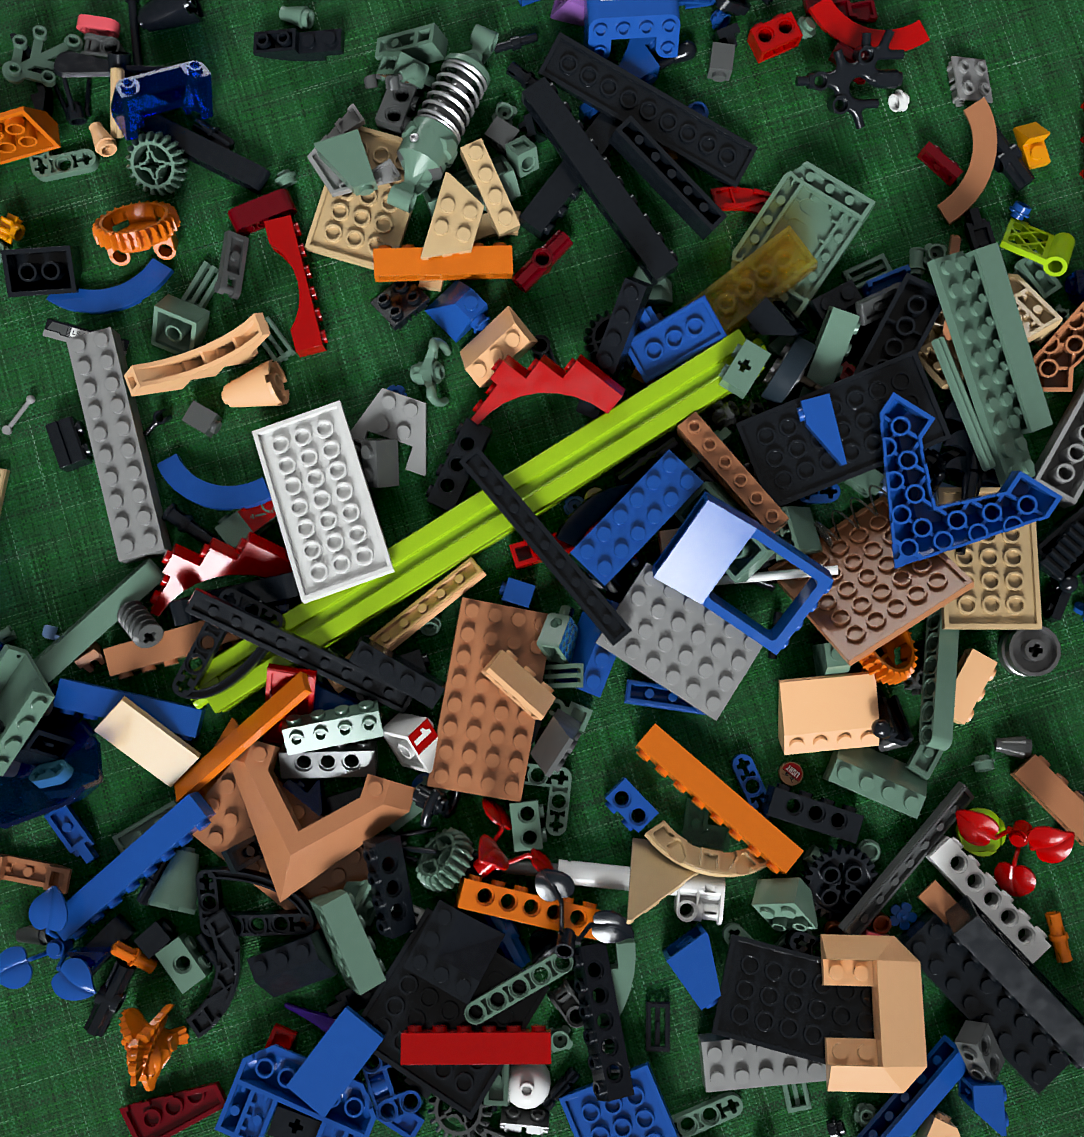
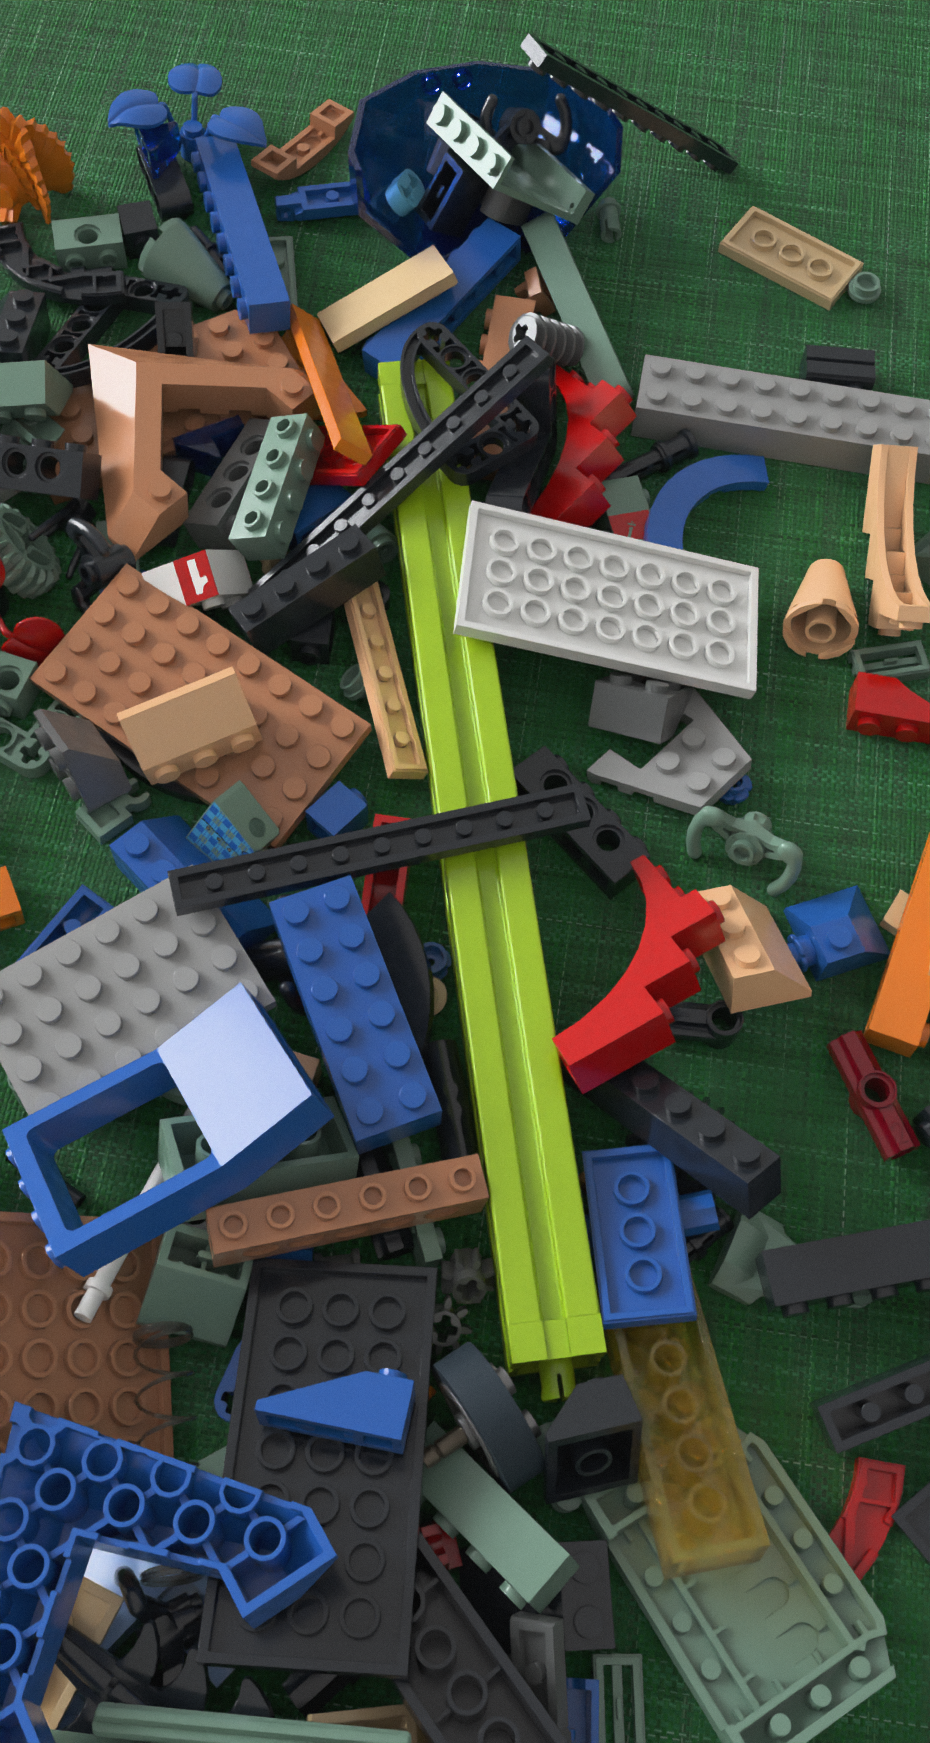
camera: 110 degrees right, 20 degrees down
light grey hinge [2,395,36,435] -> none
light blue hand [42,625,60,640] -> none
black piece [84,959,137,1037] -> none
orange axle [110,941,158,974] -> none
black hand [143,408,172,436] -> none
dark grey brick [182,400,223,438] -> none
black hinge [370,281,430,331] -> none
sand green tile [544,663,584,689] -> none
sand green brick [719,339,771,399] -> none

